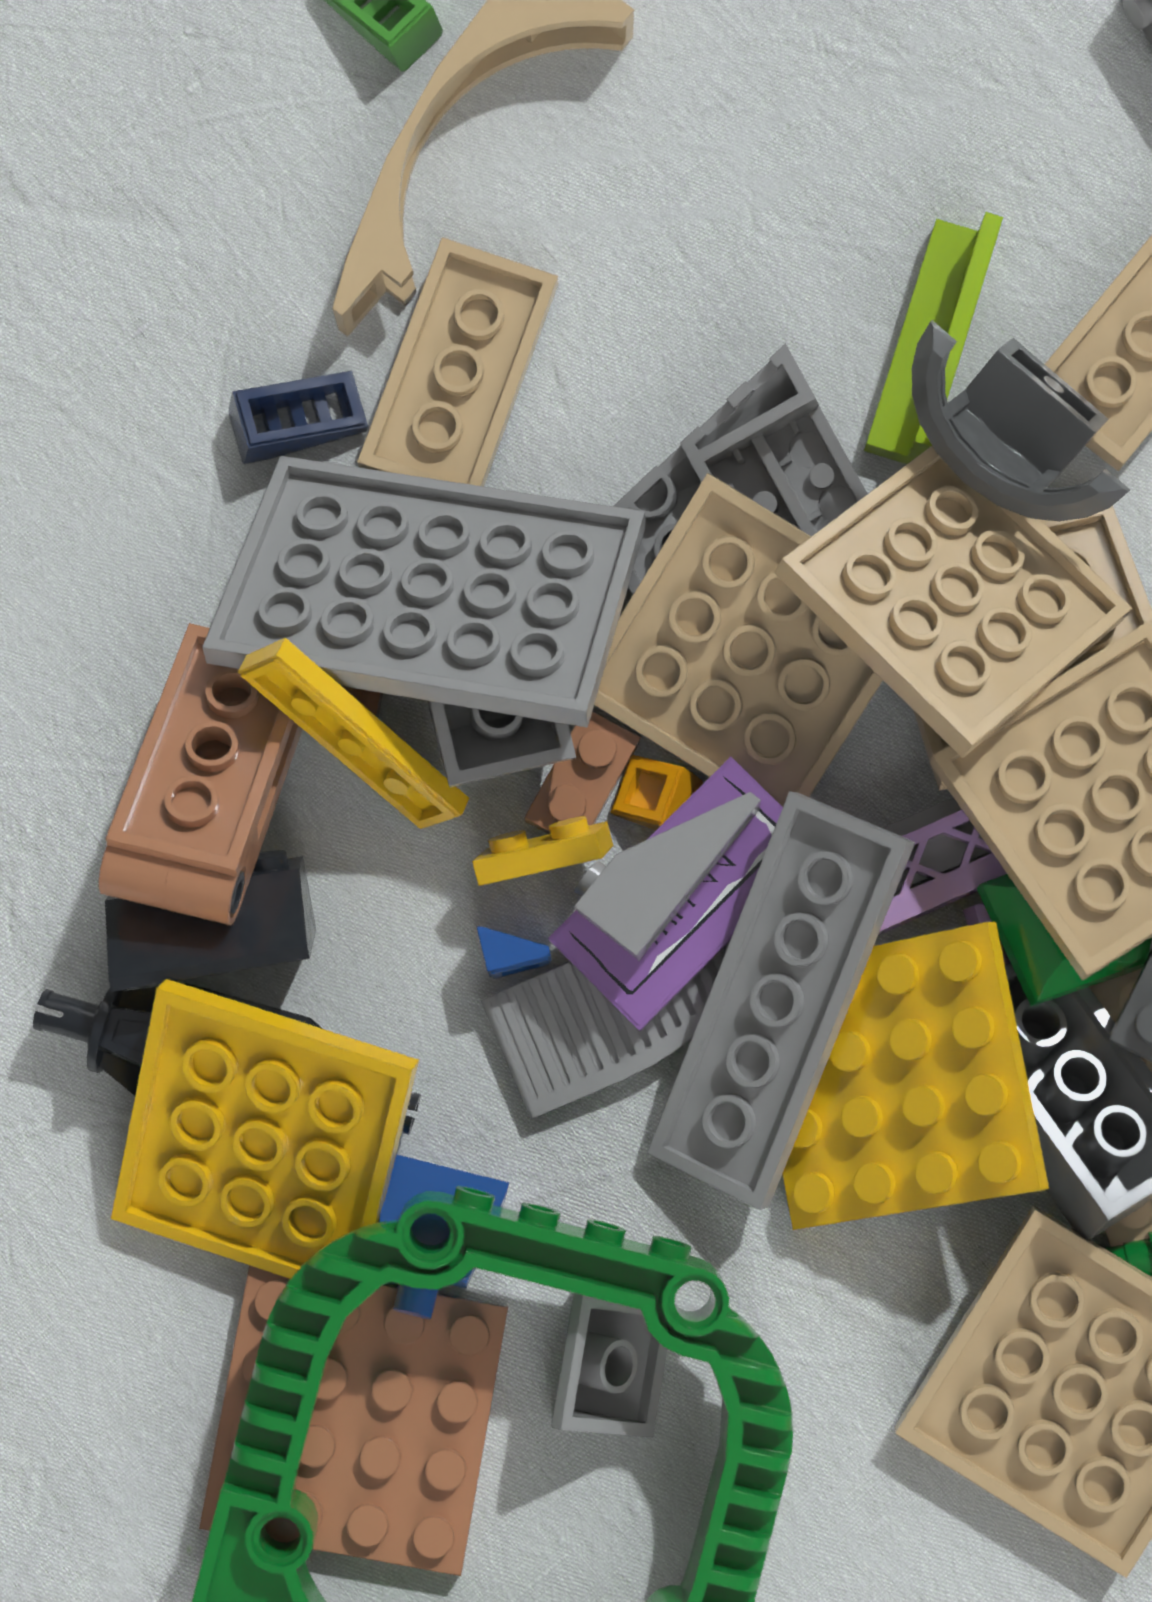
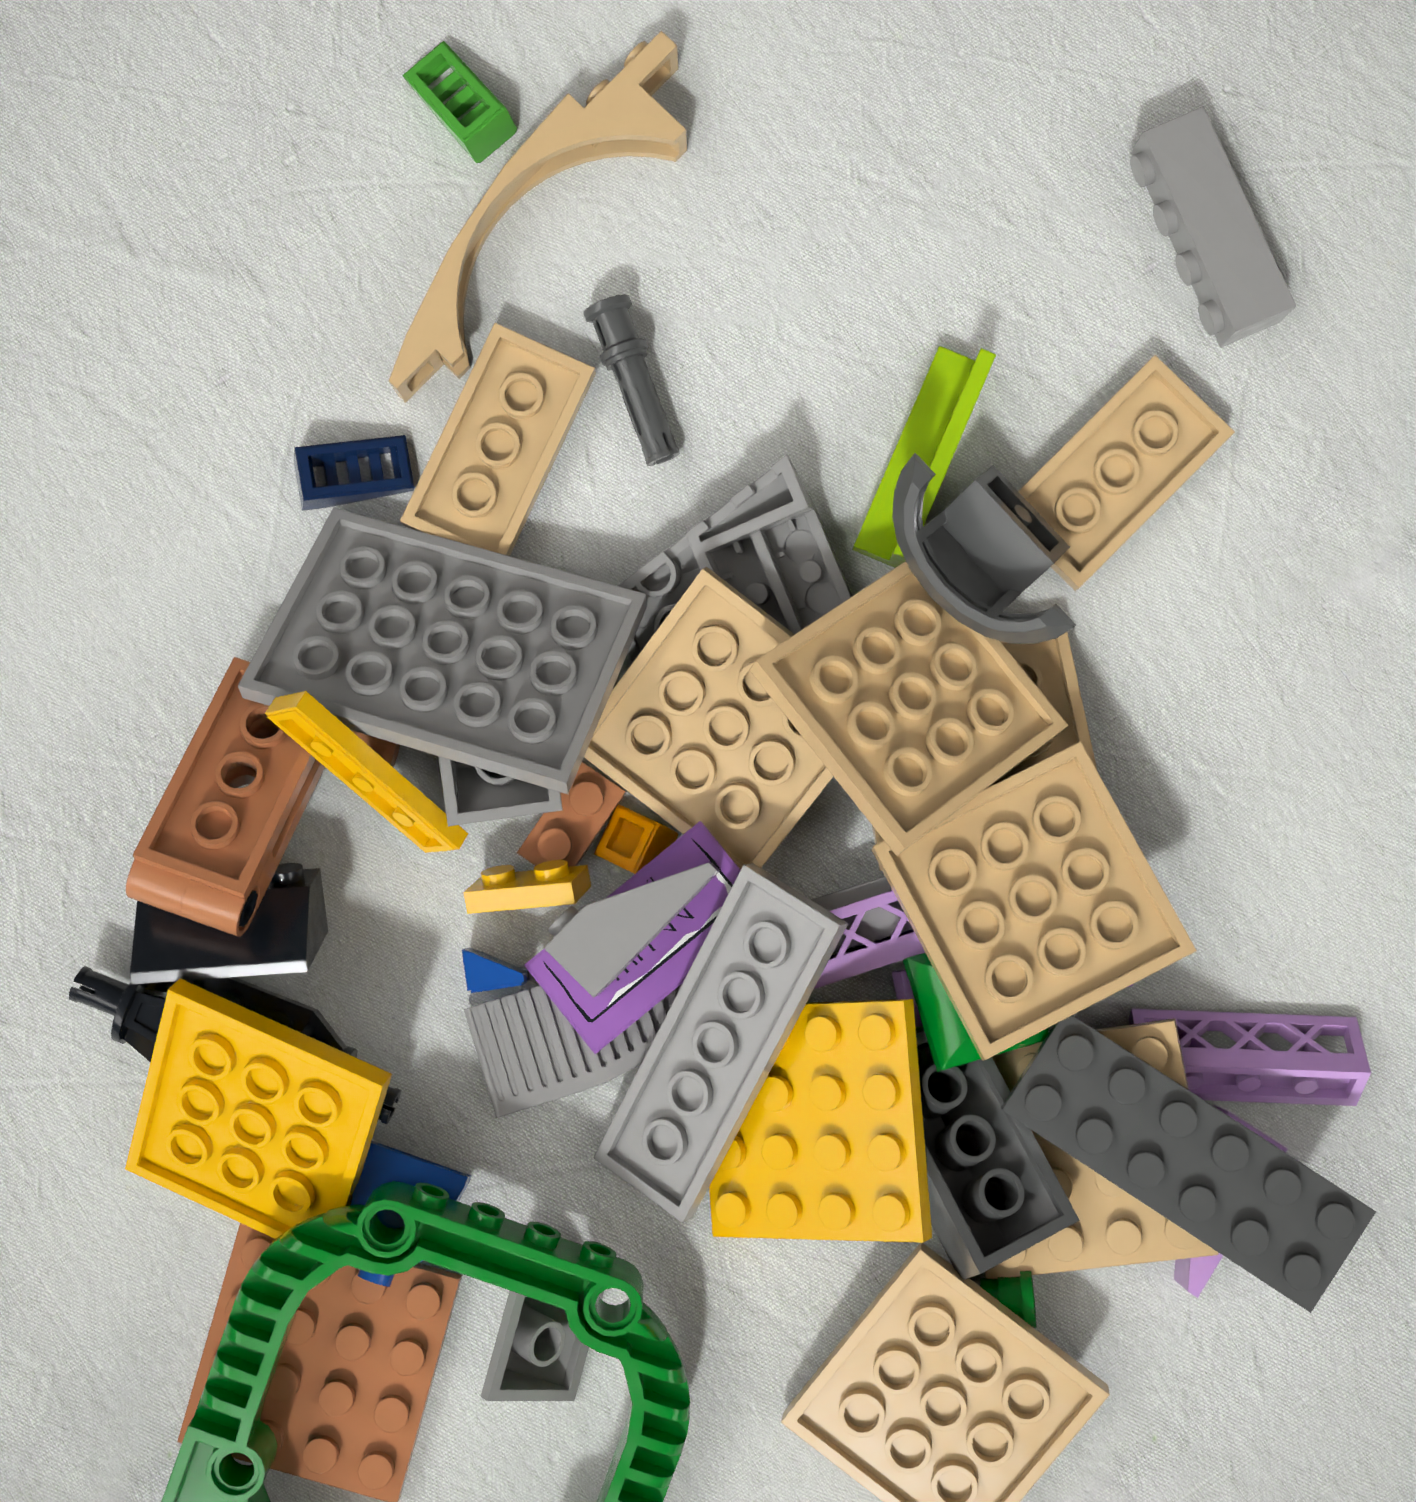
camera: 10 degrees right, 5 degrees up
none -> dark grey pin [583,294,680,466]

